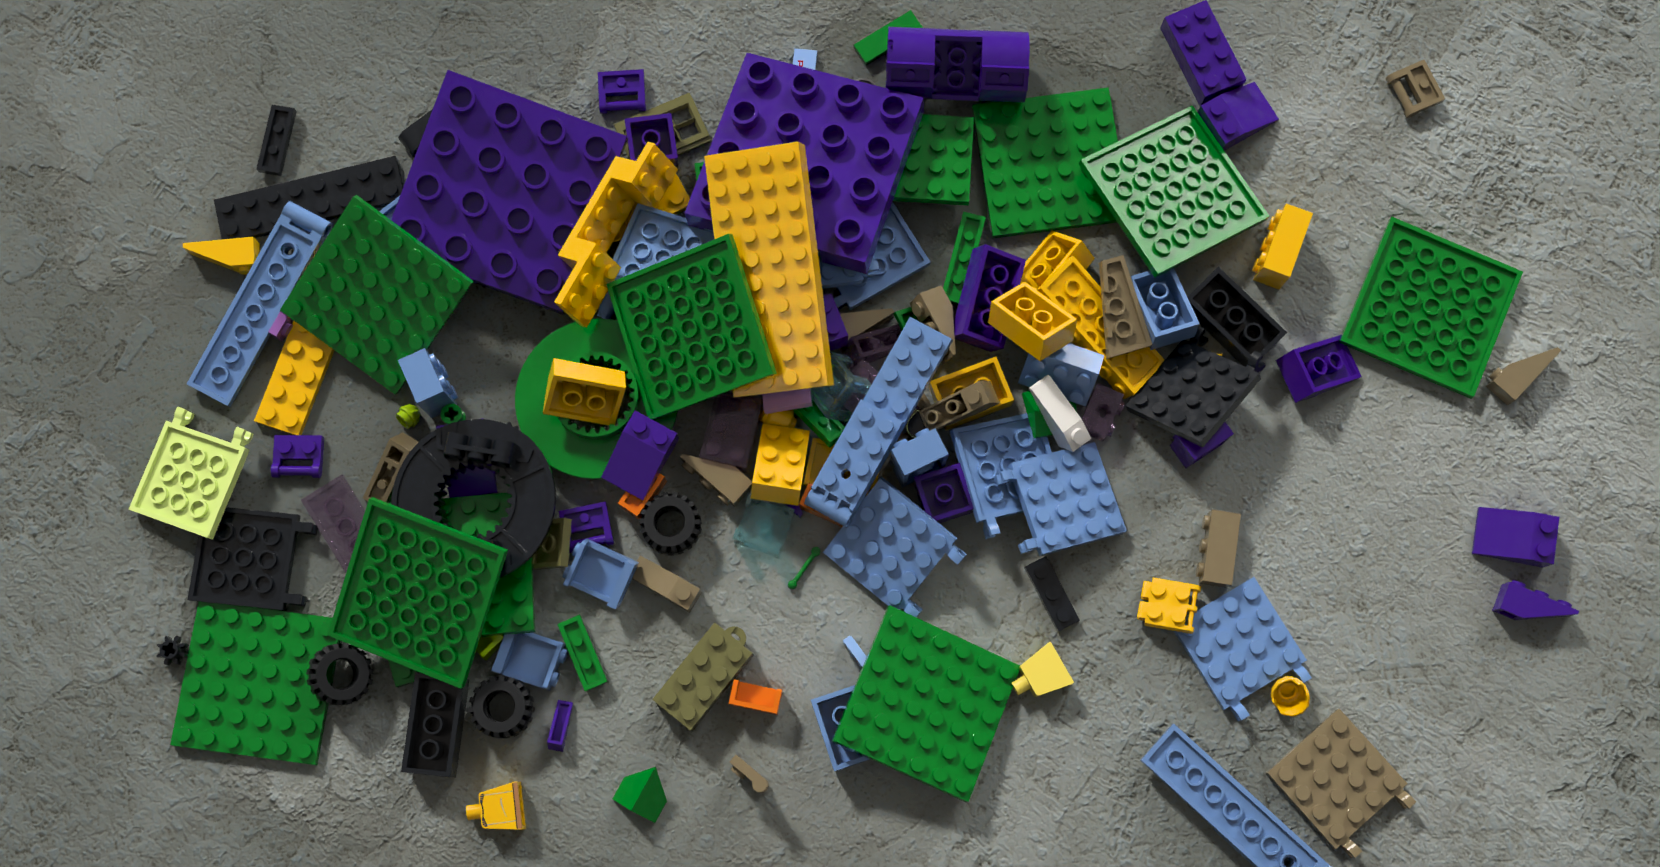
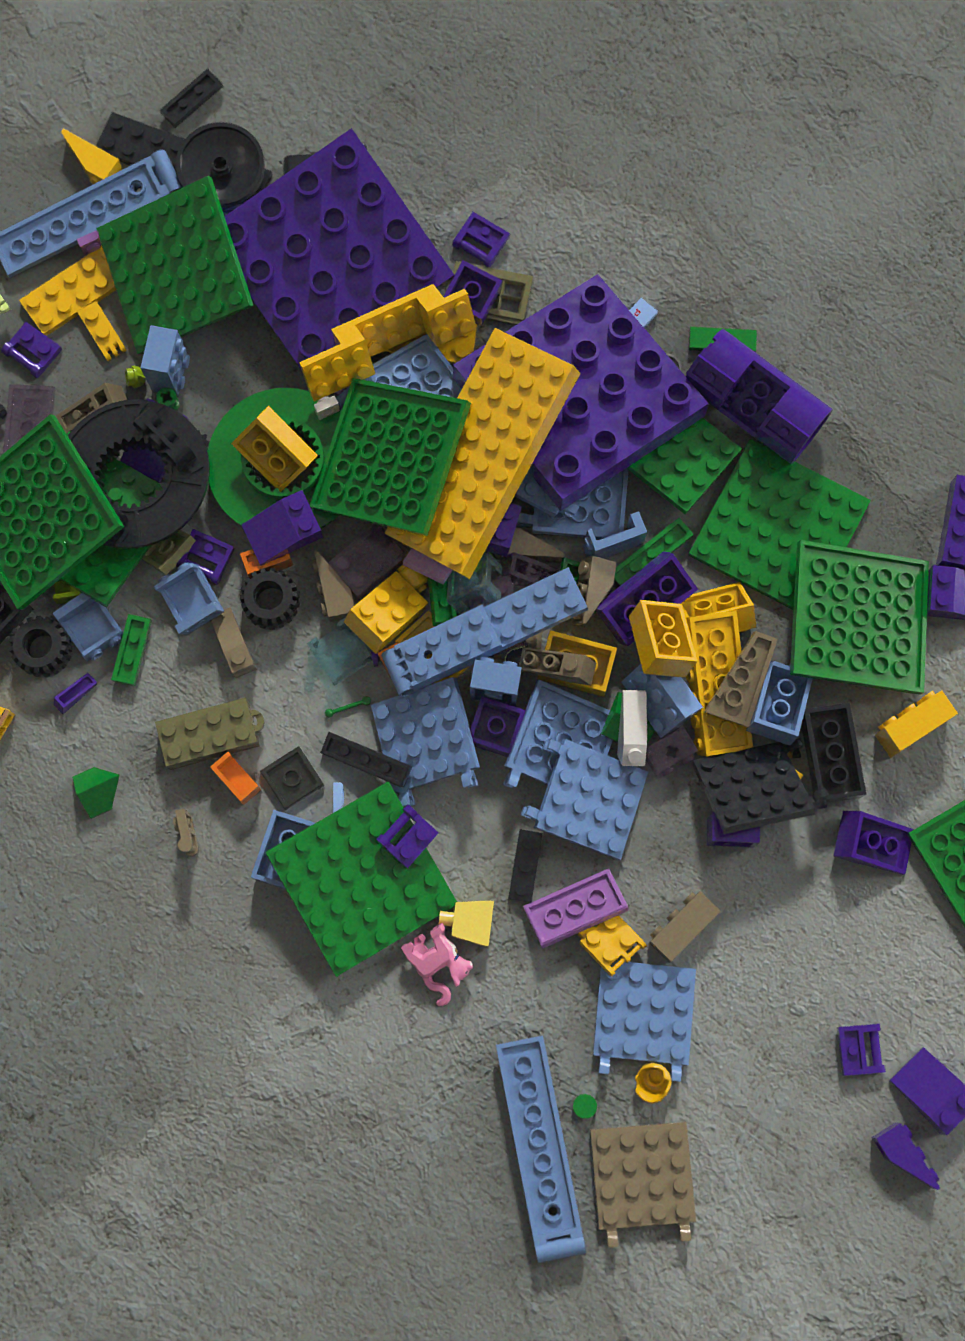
camera: 35 degrees right, 0 degrees up
none -> yellow hinge [77,301,127,361]
none -> black dish [176,122,265,208]
none -> pearl dark grey tile [260,746,324,810]
none -> white plate [314,396,340,420]
none -> black tile [320,732,412,788]
none -> dark purple plate [376,804,439,868]
none -> bright pink animal [401,923,473,1006]
none -> medium lavender tile [523,868,629,949]
none -> green tile [573,1094,597,1119]
none -> medium blue panel [583,511,647,559]
none -> dark purple plate [837,1024,886,1076]

